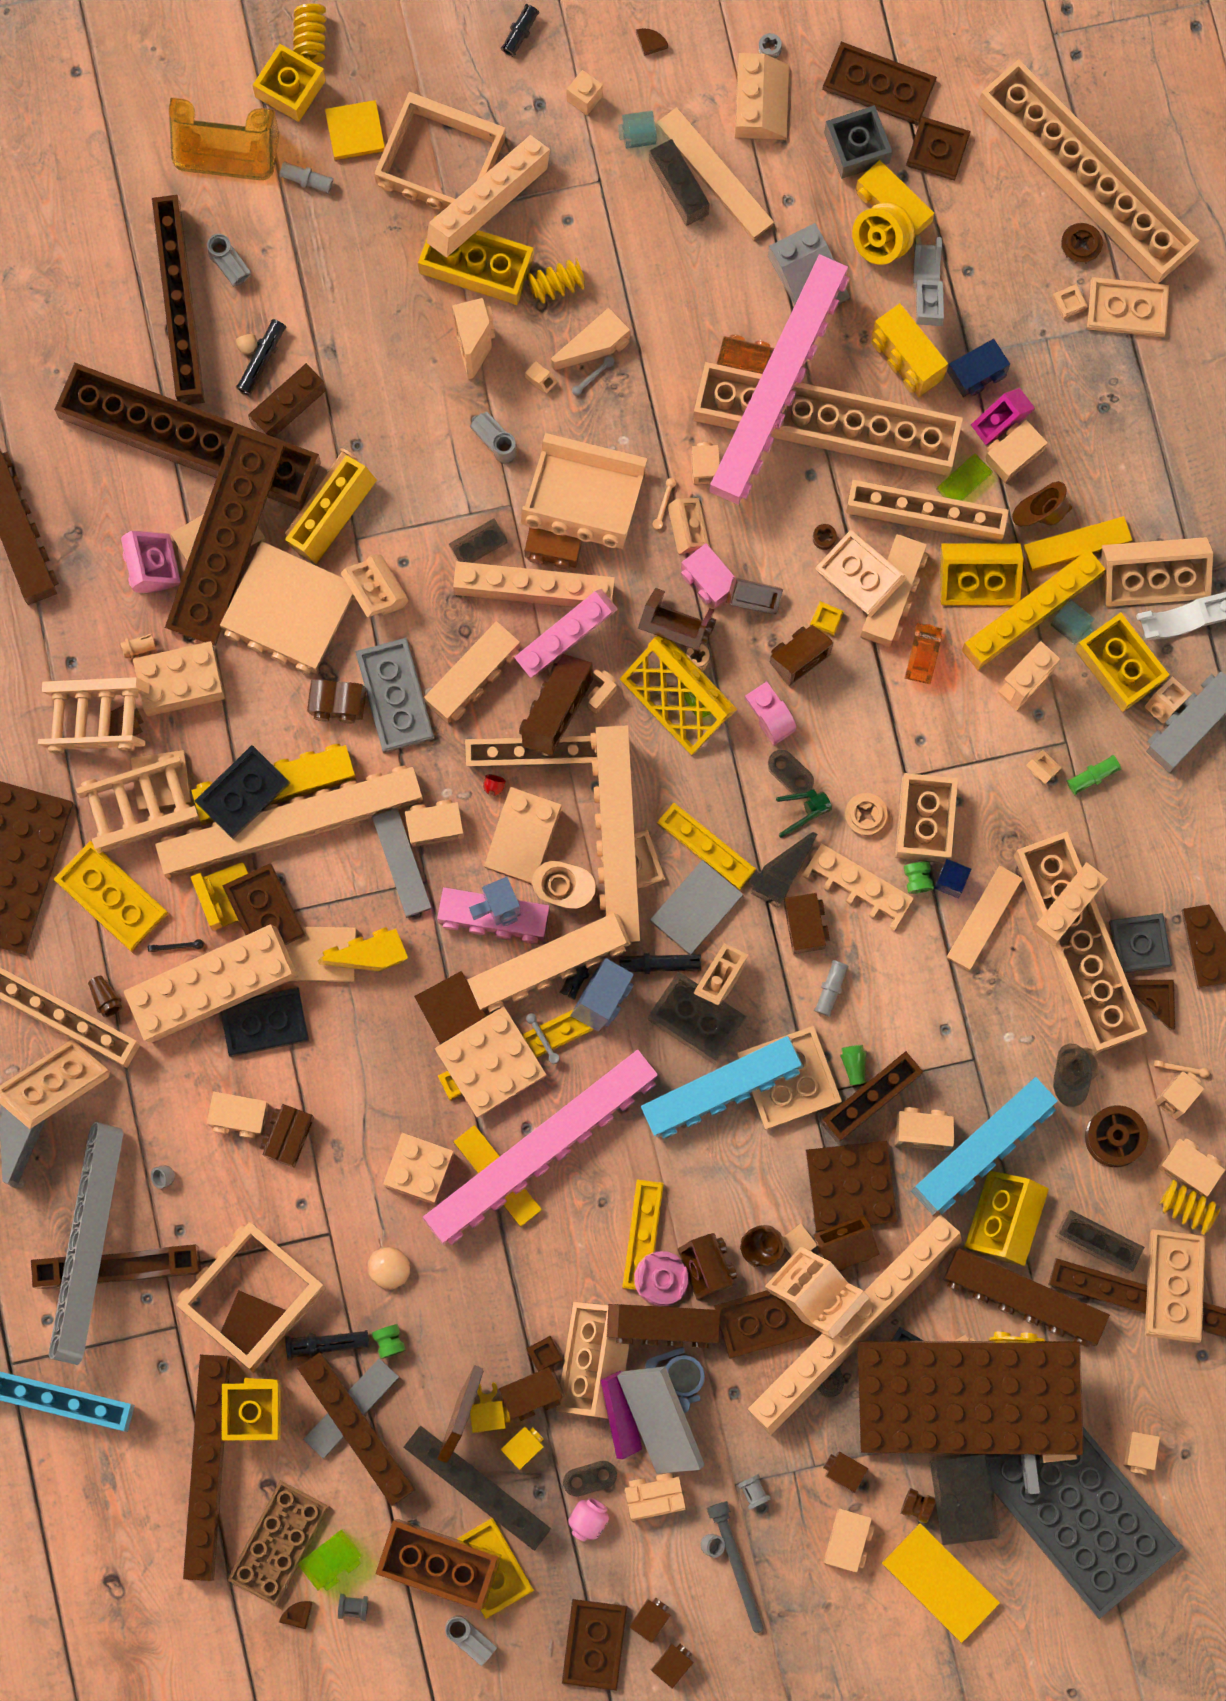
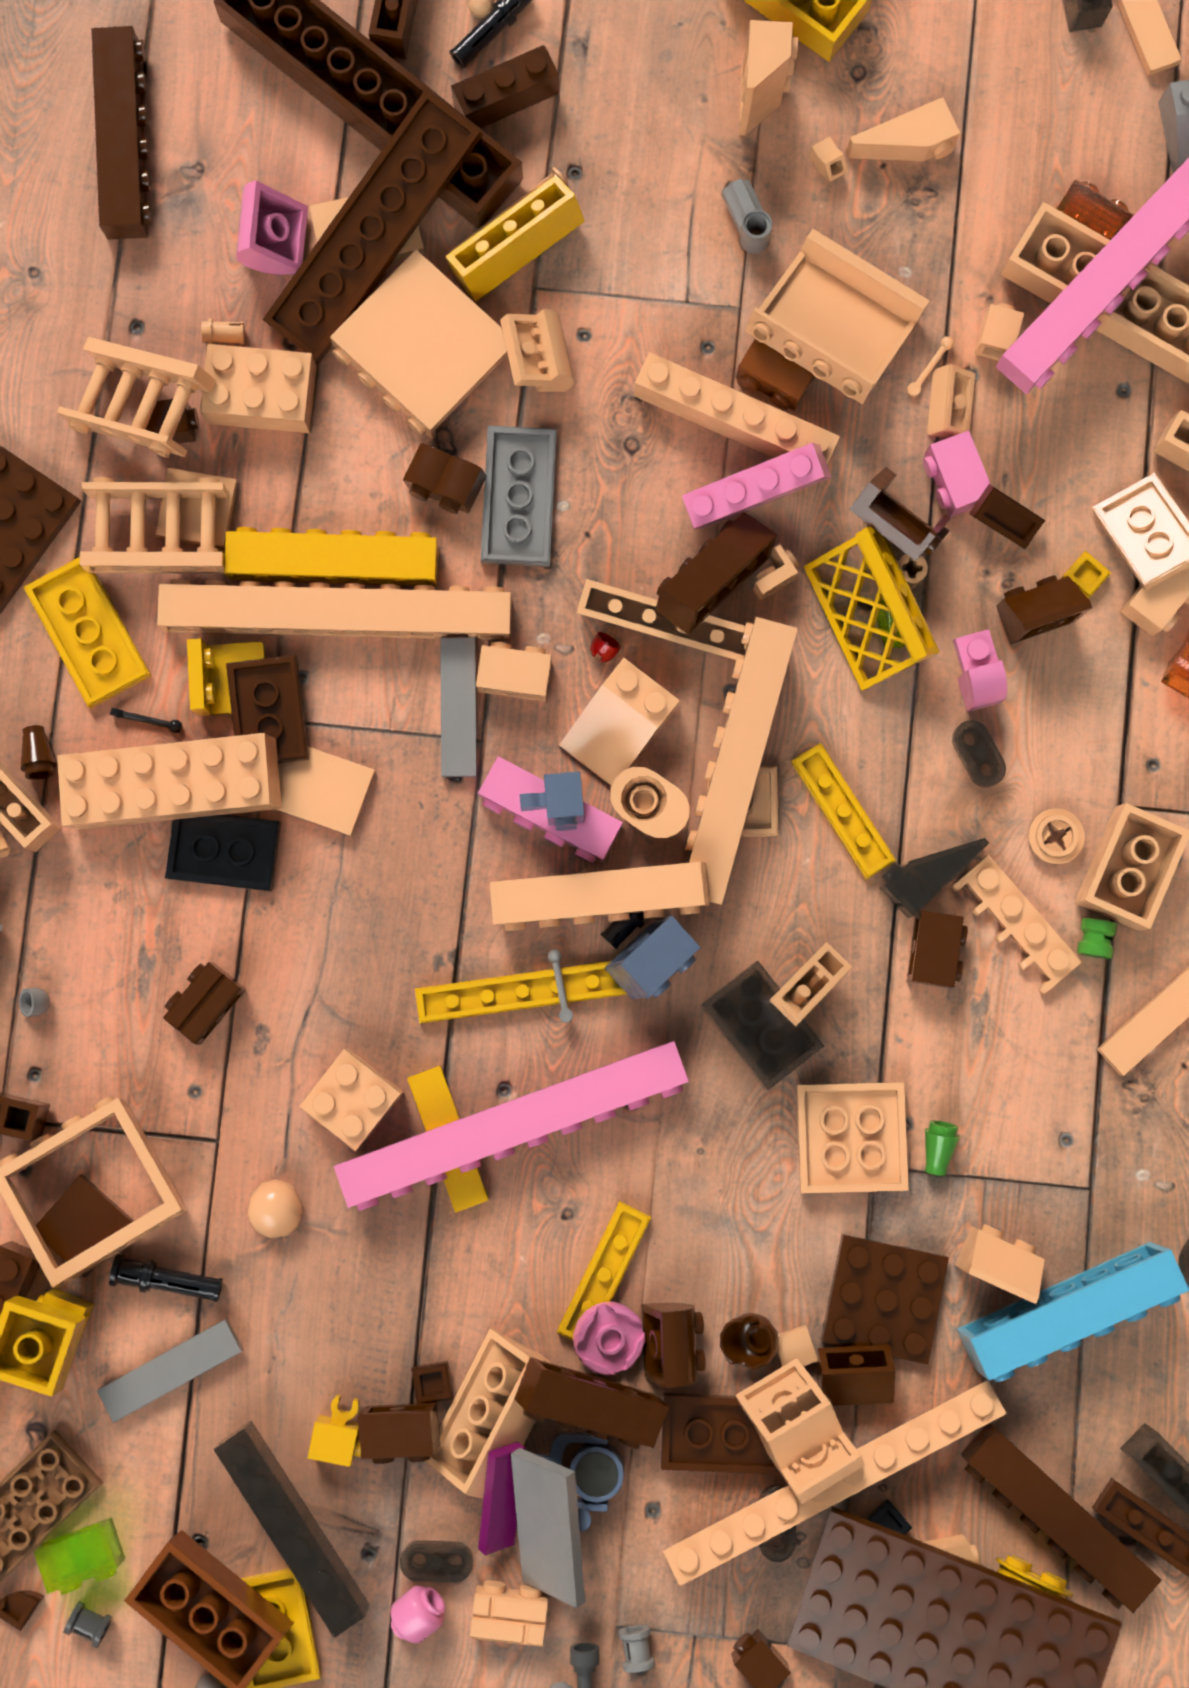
camera: 15 degrees right, 5 degrees up
black tile [195,745,290,839] -> none
light nougat brick [207,1092,269,1139] -> none
reddish brown arch [297,1352,416,1506] -> none
yellow slope [318,927,408,971] -> none
bright green wheel [372,1324,406,1359] -> none
reddish brown tile [414,971,486,1044] -> none
light nougat brick [424,621,520,724] -> none
light nougat plate [434,1006,546,1118] -> none
reddish brown tile [437,1365,484,1463] -> none
clear smoke plate [449,518,508,563] -> none
yellow brick [501,1427,544,1470] -> none
yellow piece [527,258,585,303] -> none
light grey hinge [572,356,614,396] -> none
black pin [620,953,701,974] -> none
medium azure brick [641,1036,804,1139] -> none
light grey tile [650,860,743,955] -> none
dark green plant [776,789,832,838] -> none
reddish brown bush [812,524,837,550] -> none
light grey pin [814,960,849,1017] -> none
reddish brown brick [821,1051,923,1144] -> none
clear blue brick [934,859,971,899] -> none
yellow slope [964,1171,1049,1266] -> none

